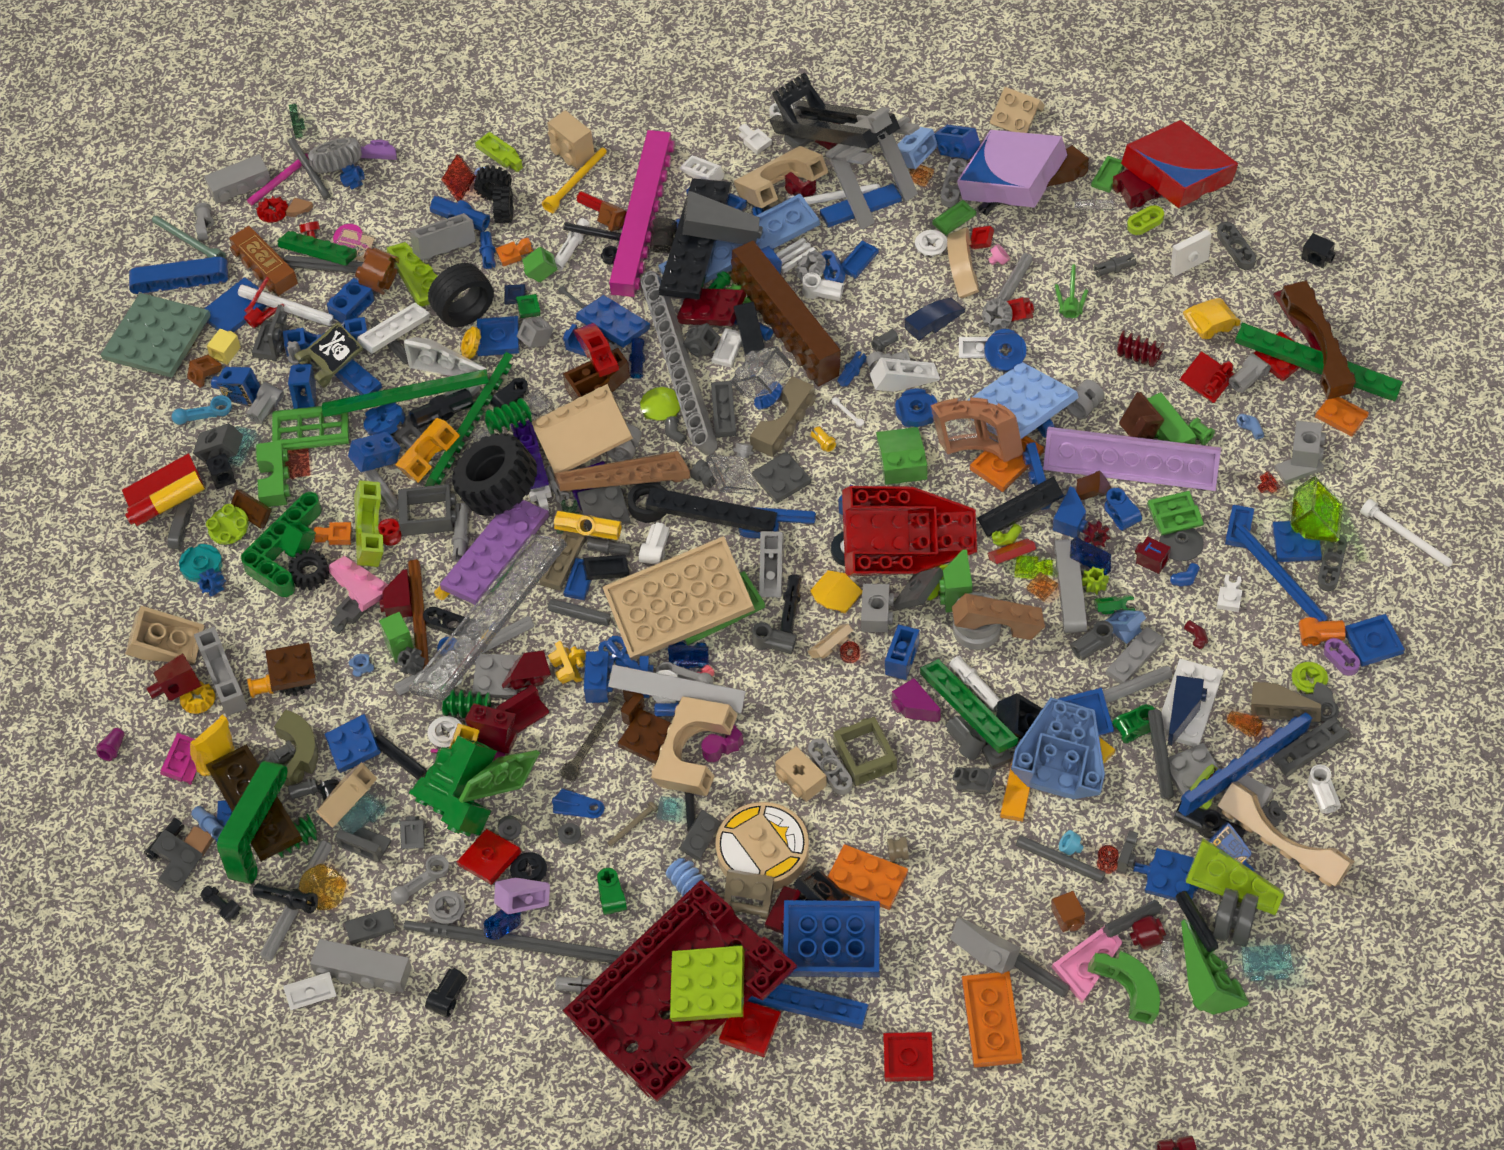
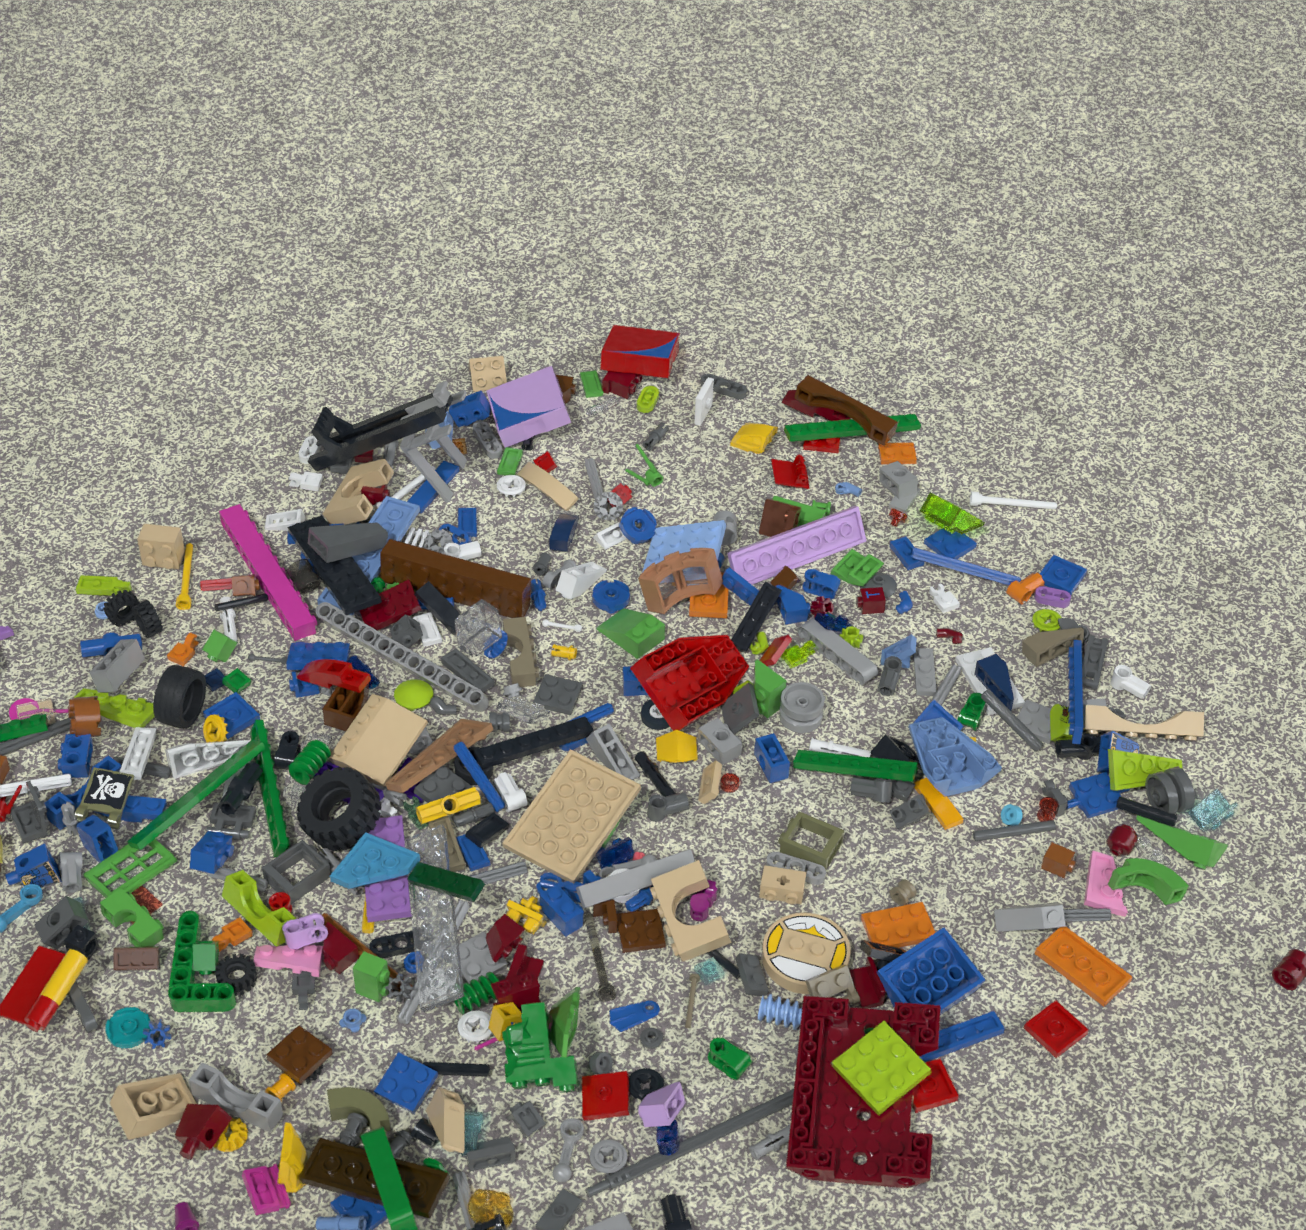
camera: 45 degrees left, 10 degrees down
lime dish [206,504,249,545] -> none
blue plate [364,403,405,436] -> none
light orange arch [395,418,460,483] -> none
clear red piece [441,154,476,202] -> none
blue axle [479,231,496,269] -> none
light grey brick [517,317,554,348] -> none
black plate [601,246,617,265] -> none
magenta slope [891,678,941,722] -> none
medium nougat arch [952,593,1045,640] -> none
bright pink tile [988,244,1010,265] -> none
clear orange tile [1027,572,1058,601] -> none
green plate [1094,595,1135,614] -> none
dark grey axle [1103,900,1162,938] -> none
dark red piece [1117,330,1164,367] -> none
clear orange cone [1227,711,1263,737] -> none
light grey piece [1229,354,1271,393] -> none
black brick [1301,233,1336,269] -> none
dark grey beam [1317,534,1347,591] -> none
none -> lavender piece [283,913,328,949]
none -> dark azure plate [330,832,420,889]
none -> dark green plate [407,862,485,902]
none -> blue axle [454,741,505,812]

